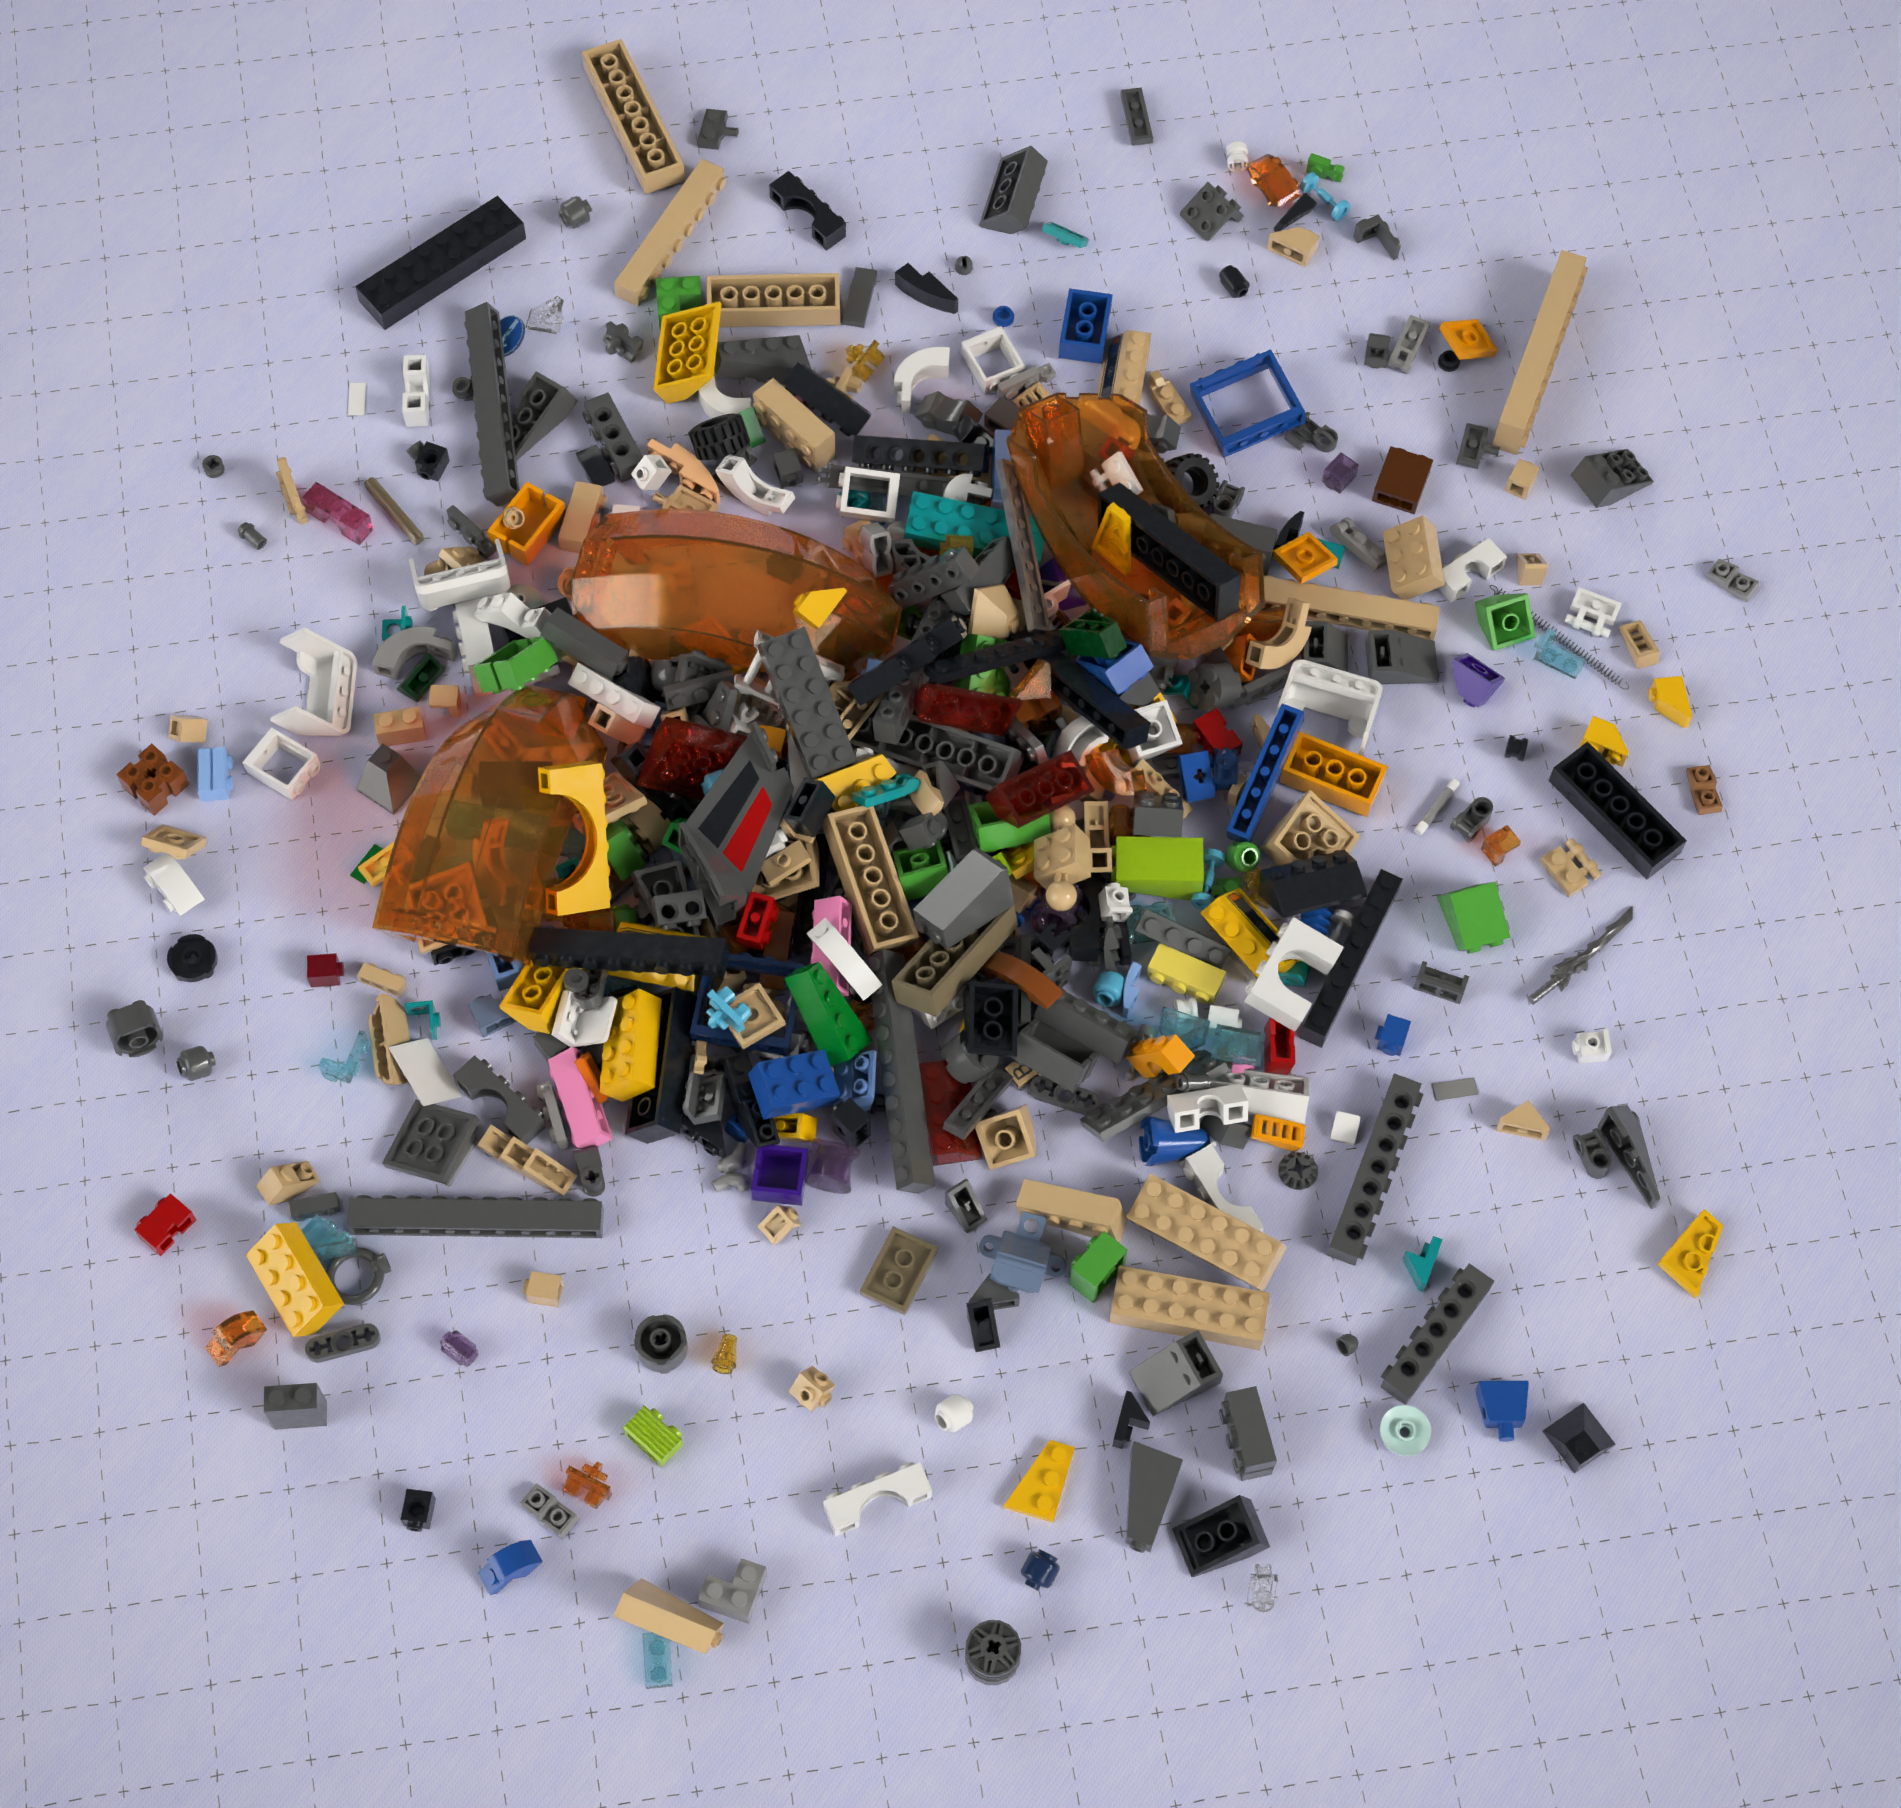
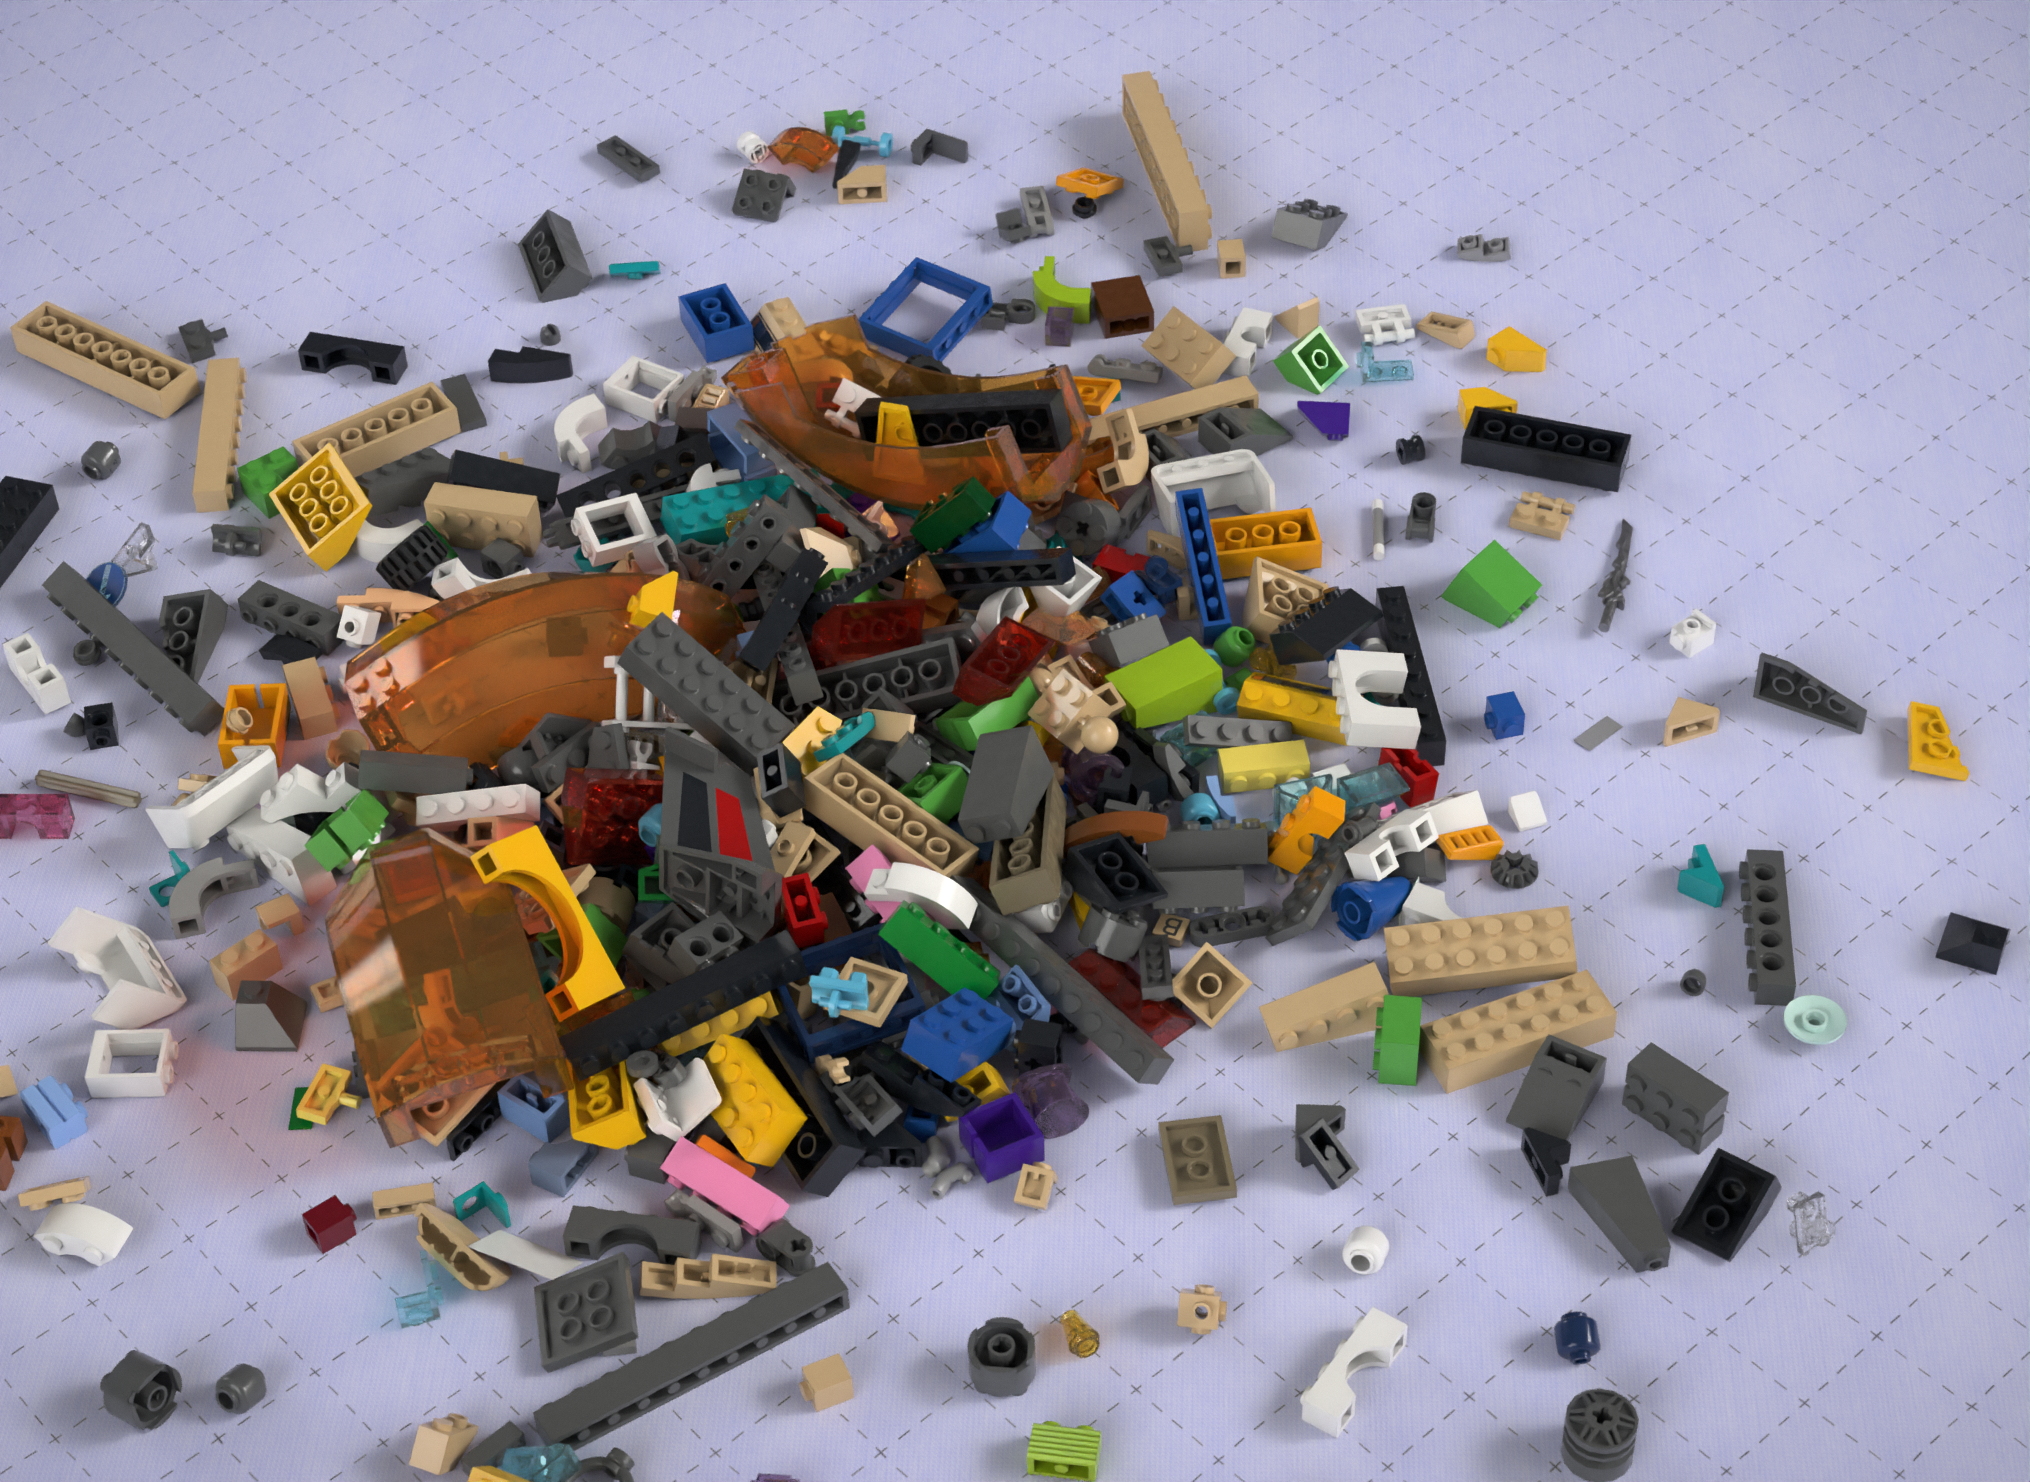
camera: 30 degrees left, 20 degrees down
black plate [167,934,218,982] -> none
dark green slope [396,653,446,702] -> none
dark grey hinge [446,505,497,559] -> none
clear yellow hips [846,339,885,383] -> none
dark grey slope [945,1179,988,1233] -> none
sand blue piece [979,1211,1067,1293] -> none
blue plate [992,306,1014,327] -> none
yellow wing [1003,1440,1075,1523] -> none
white brick [1098,883,1133,922] -> none
black brick [1219,265,1250,298] -> none
dark grey brick [1327,1073,1423,1266] -> none
dark grey hinge [1413,961,1469,1004] -> none
blue torso [1475,1381,1529,1442] -> none
clear orange panel [1481,825,1521,867] -> none
dark grey piece [1490,585,1629,689] -> none
dark grey piece [1573,1128,1612,1179] -> none
medium nougat slope [1686,765,1723,815] -> none
none -> lime arch [1033,256,1091,324]

